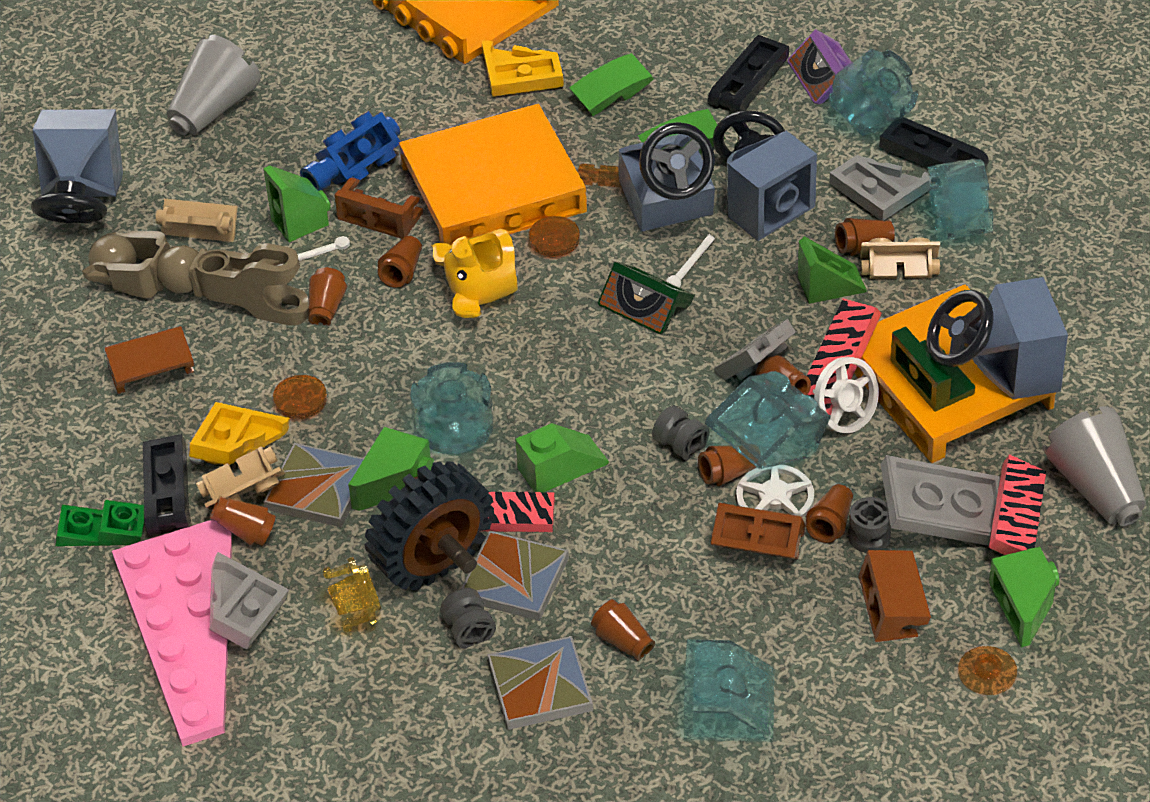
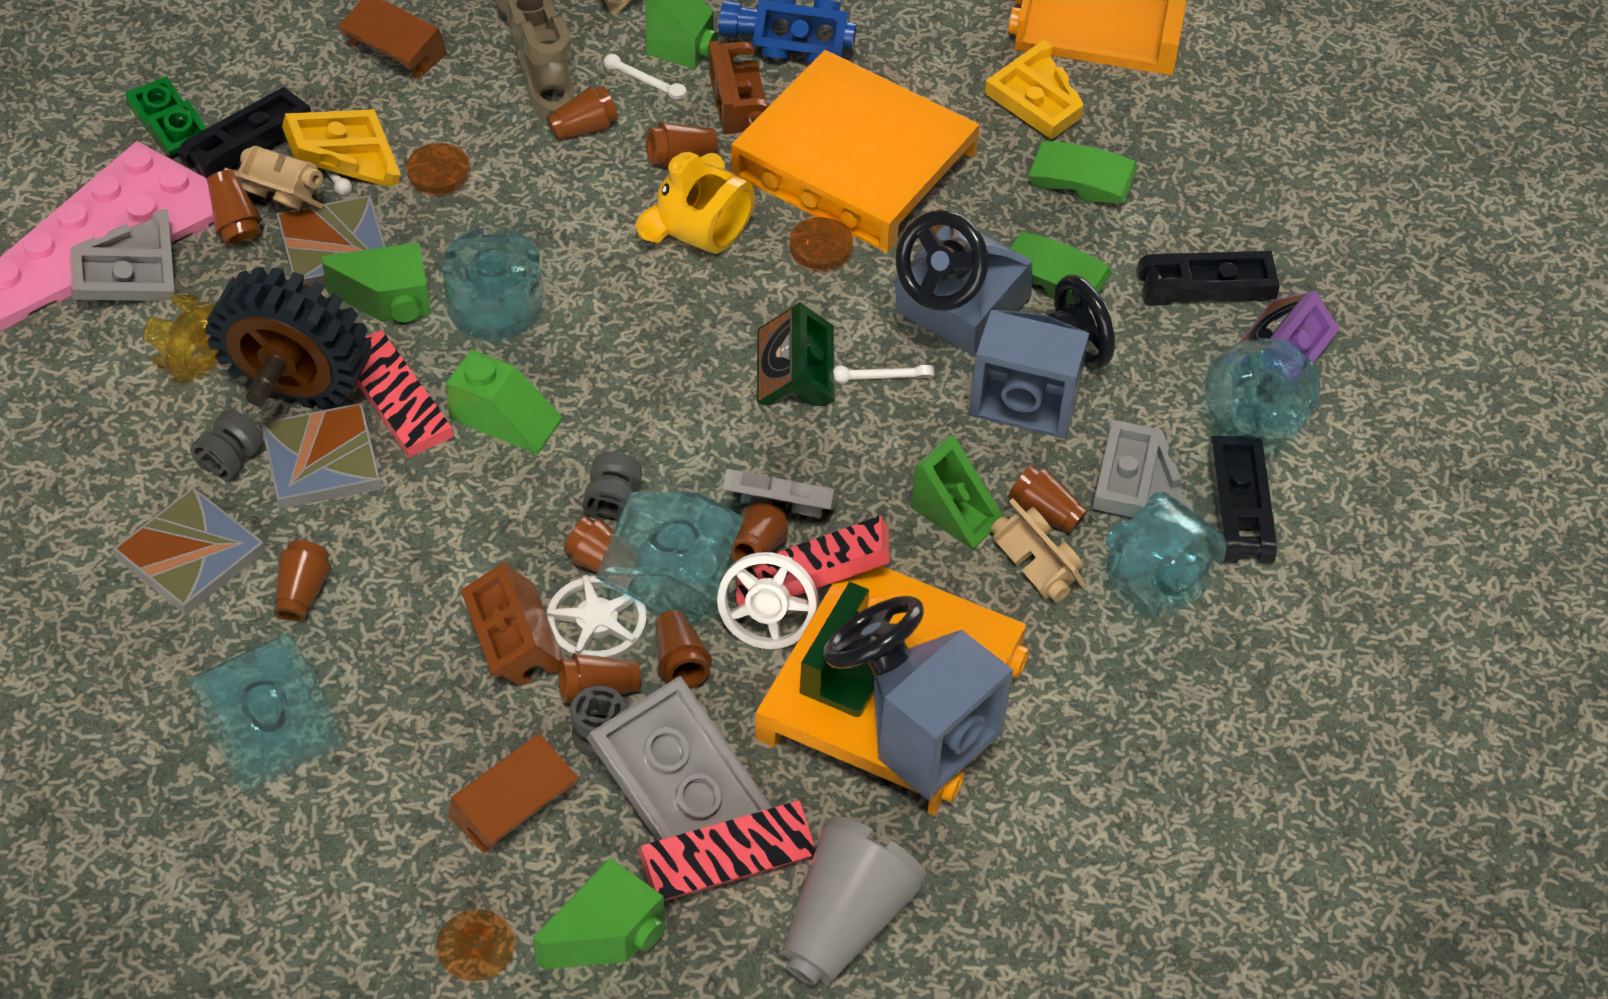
camera: 50 degrees right, 5 degrees up
none -> dark orange cone [656,610,712,689]

